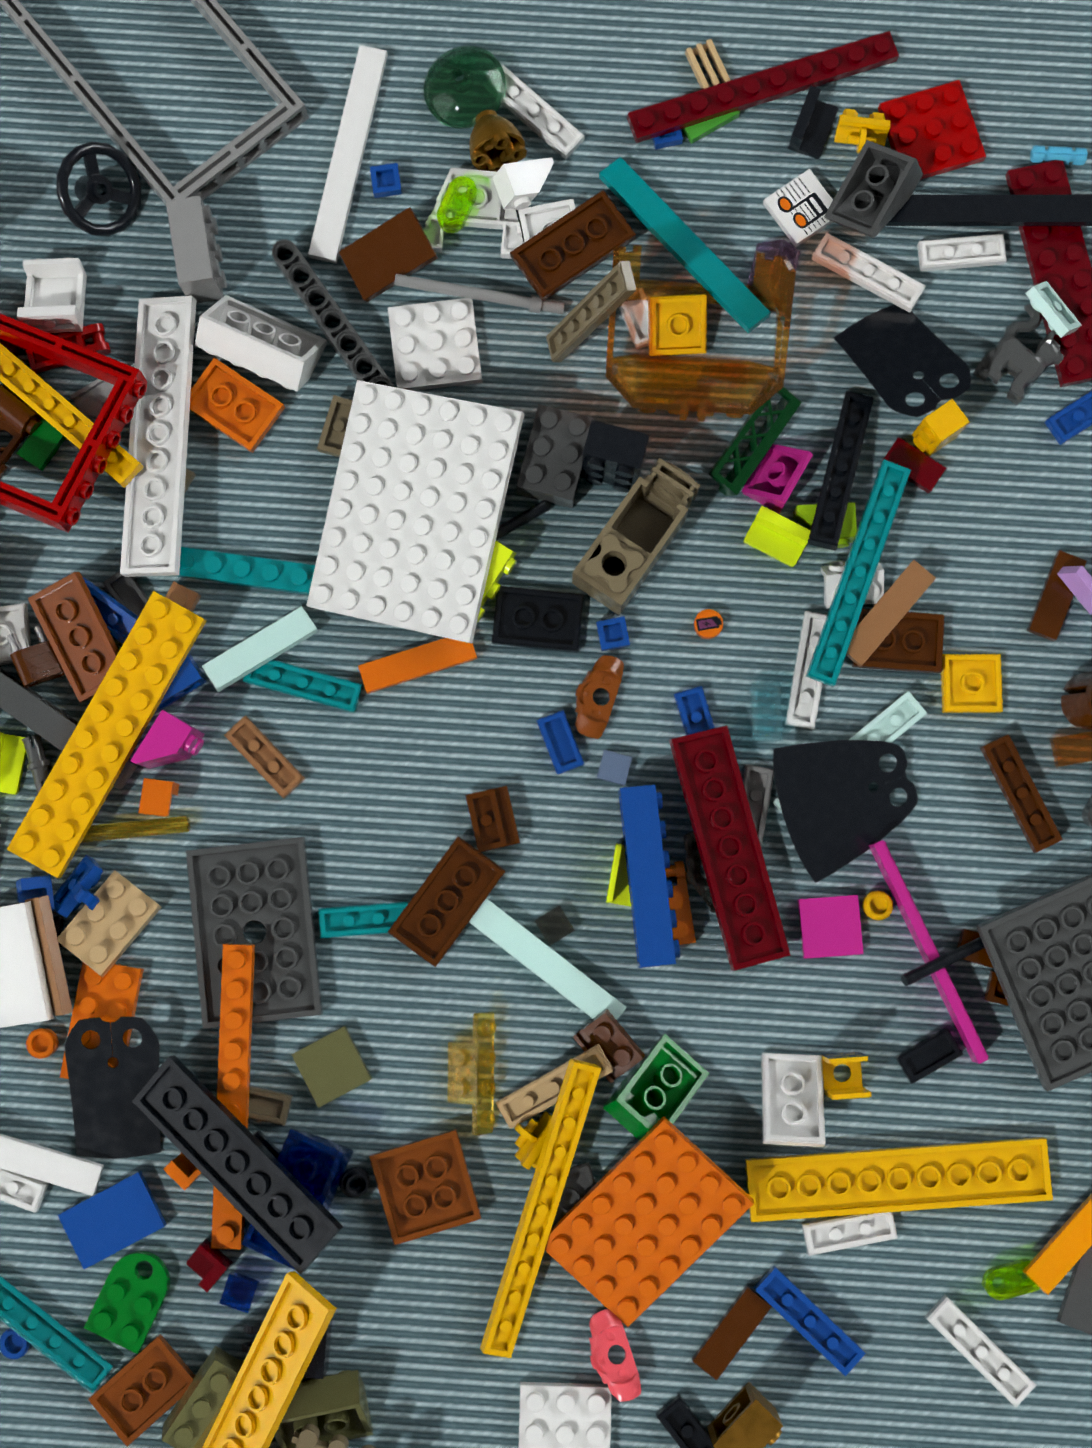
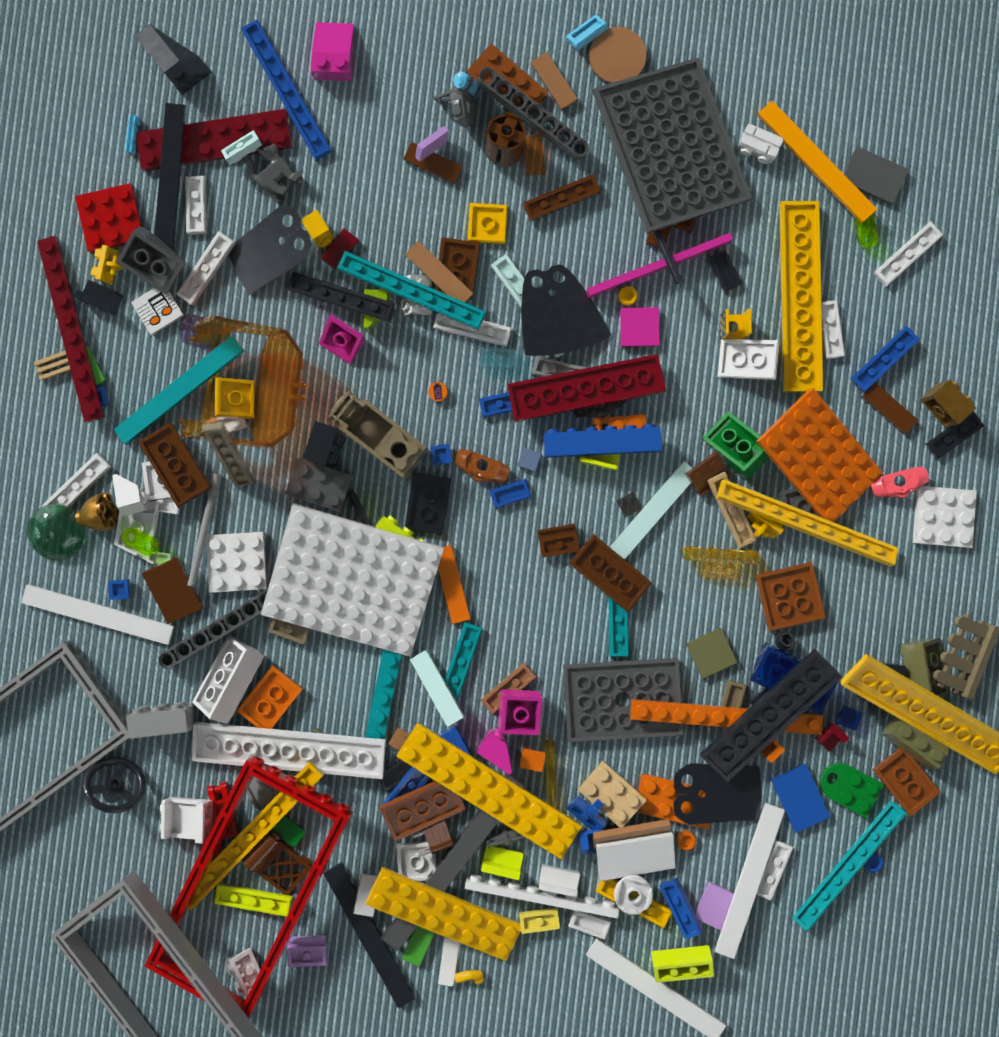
camera: 85 degrees left, 5 degrees up
dark green fence [708,381,802,496] -> none
neon yellow panel [743,506,811,567] -> none
none -> dark pink brick [498,689,542,735]

